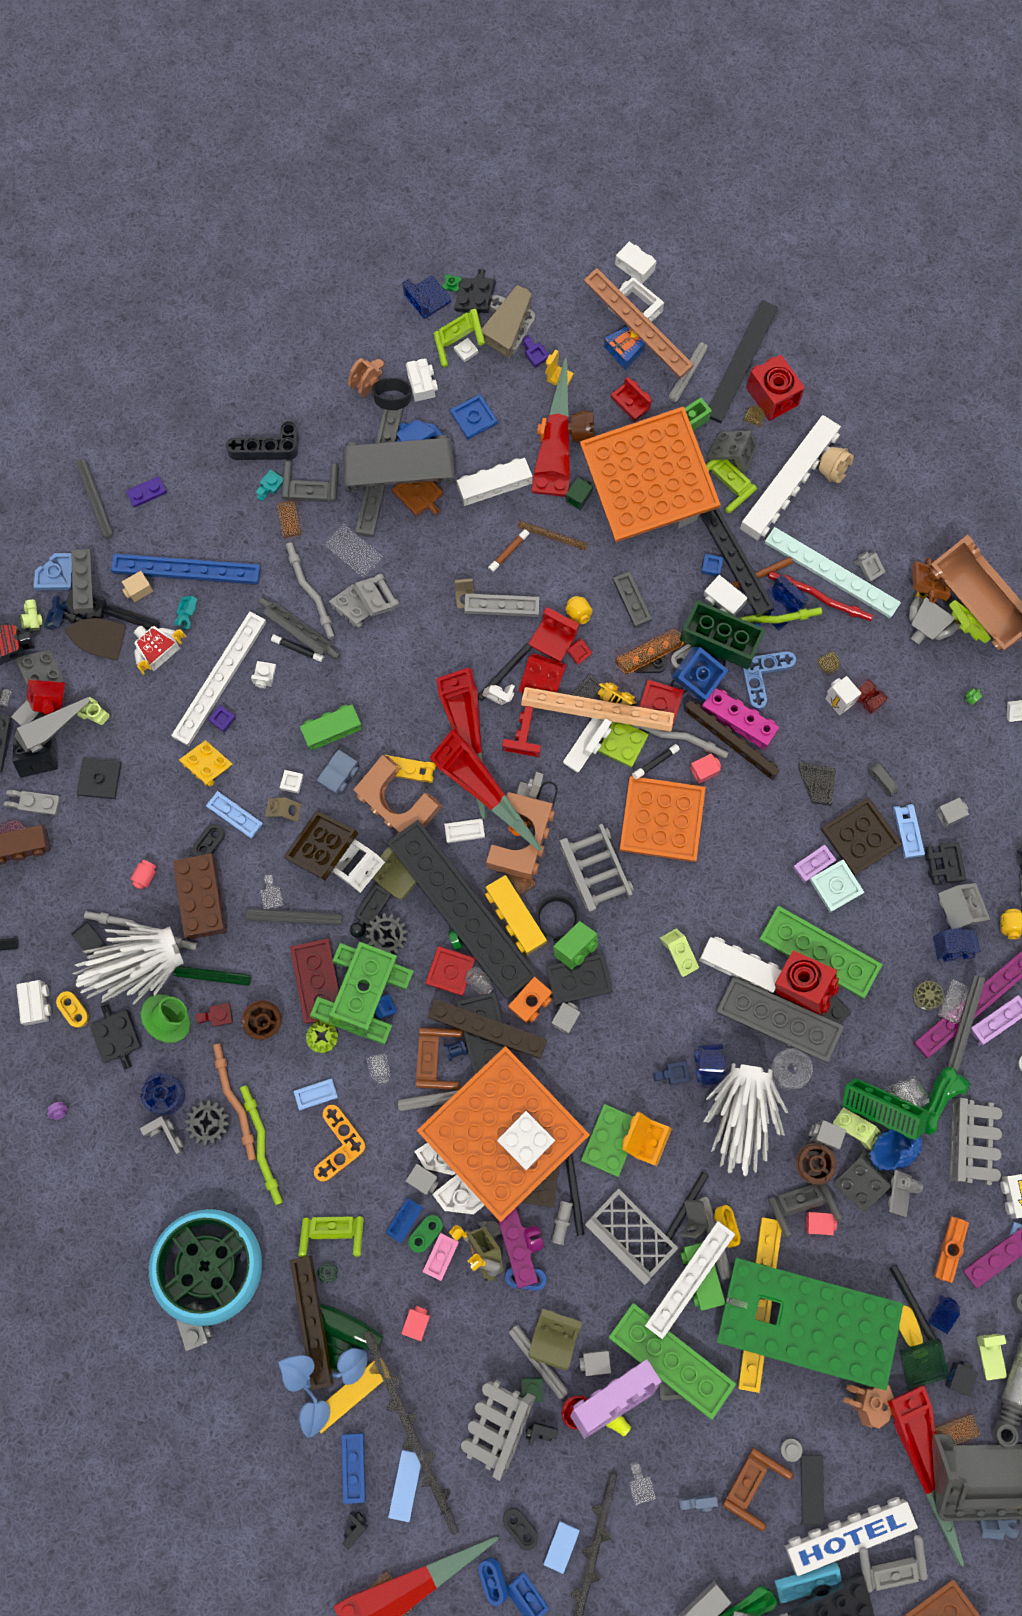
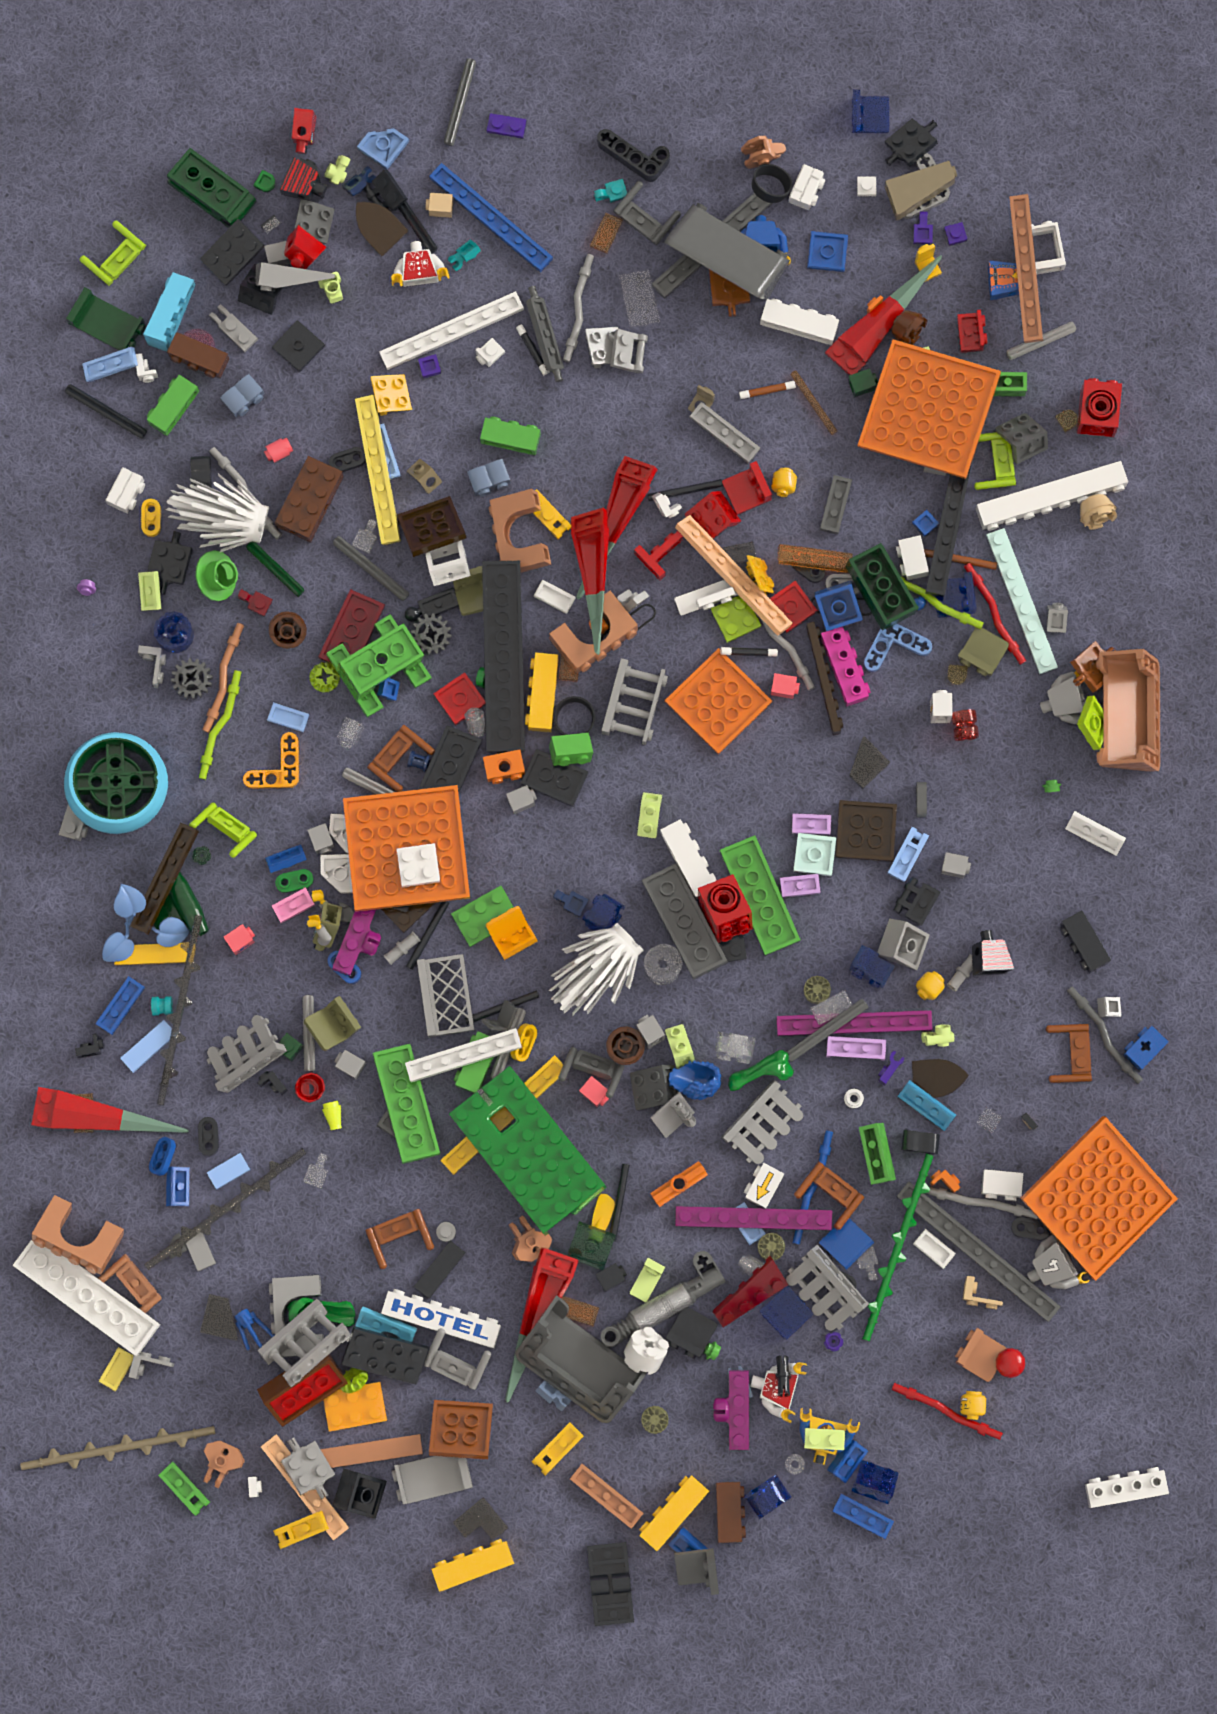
camera: 40 degrees right, 5 degrees up
dark grey plate [71,549,94,614] -> none
white plate [280,770,304,794] -> none
dark brown plate [428,999,547,1059] -> none
lime plate [433,309,485,367] -> none
green plate [442,274,461,292] -> none
red tile [566,638,592,665] -> none
lavender wedge [570,1359,662,1439] -> none
white brick [615,242,656,284] -> none
sand blue plate [679,1494,718,1512] -> none
black tile [709,300,778,423] -> none
green brick [842,1078,929,1140] -> none
clear blue bracket [928,1295,960,1334] -> none
none -> yellowish green plate [138,571,161,611]
none -> bright green brick [147,375,199,436]
none -> teal wheel [151,996,173,1016]
none -> sand blue brick [220,374,265,417]
none -> light yellow plate [355,395,401,545]
none -> lavender plate [780,874,821,898]
none -> dark purple plate [944,222,967,246]
none -> olive bracket [958,628,1009,677]

